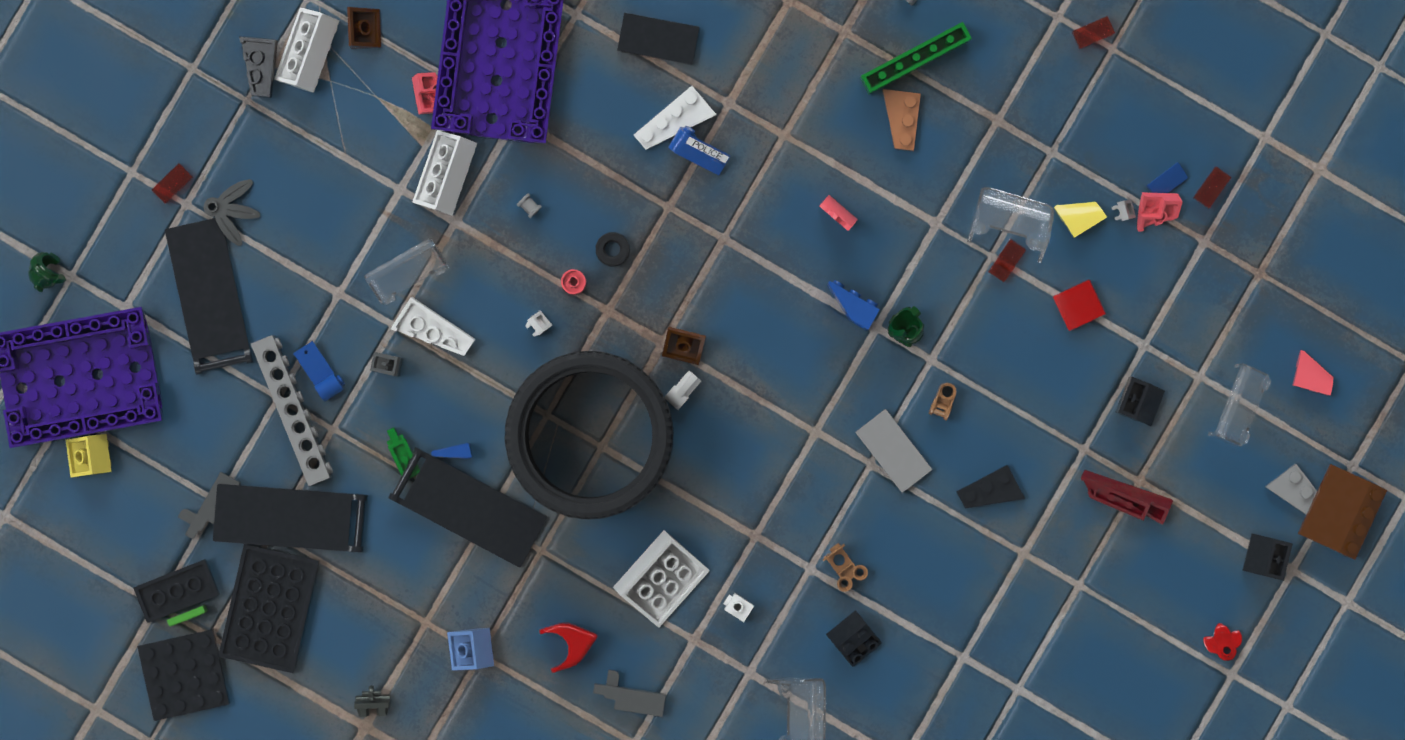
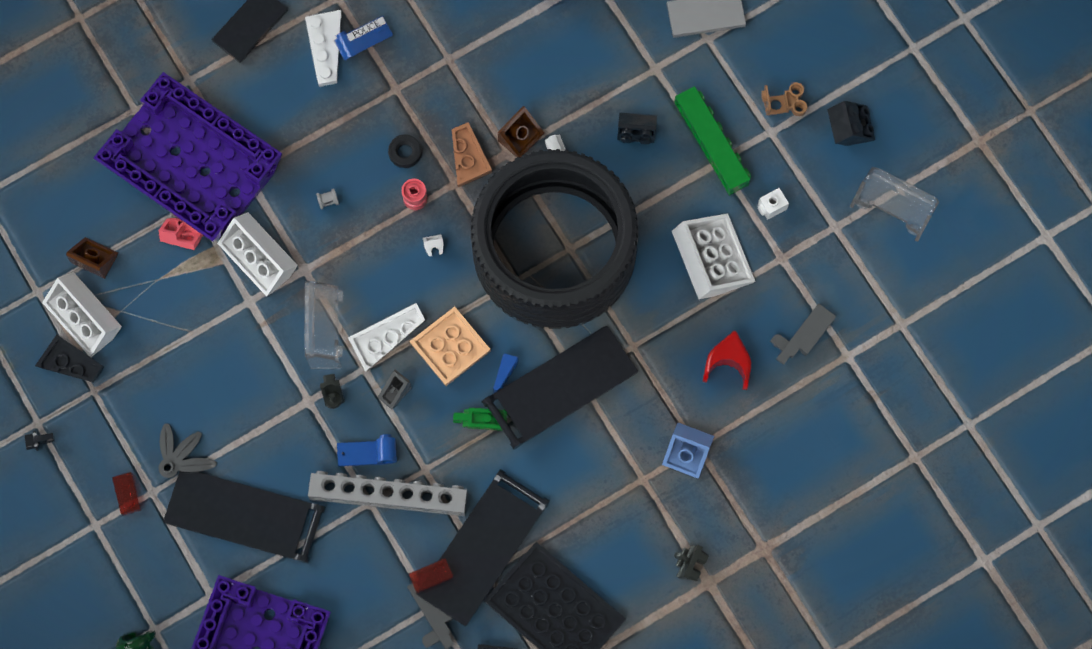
camera: 60 degrees left, 15 degrees down
none -> black piece [25,431,54,451]
none -> pearl dark grey hips [320,374,345,409]
none -> clear red plate [409,559,453,593]
none -> light nougat plate [410,307,491,386]
none -> nougat wing [451,122,492,187]
none -> black slope [617,113,657,145]
none -> green brick [674,86,751,196]

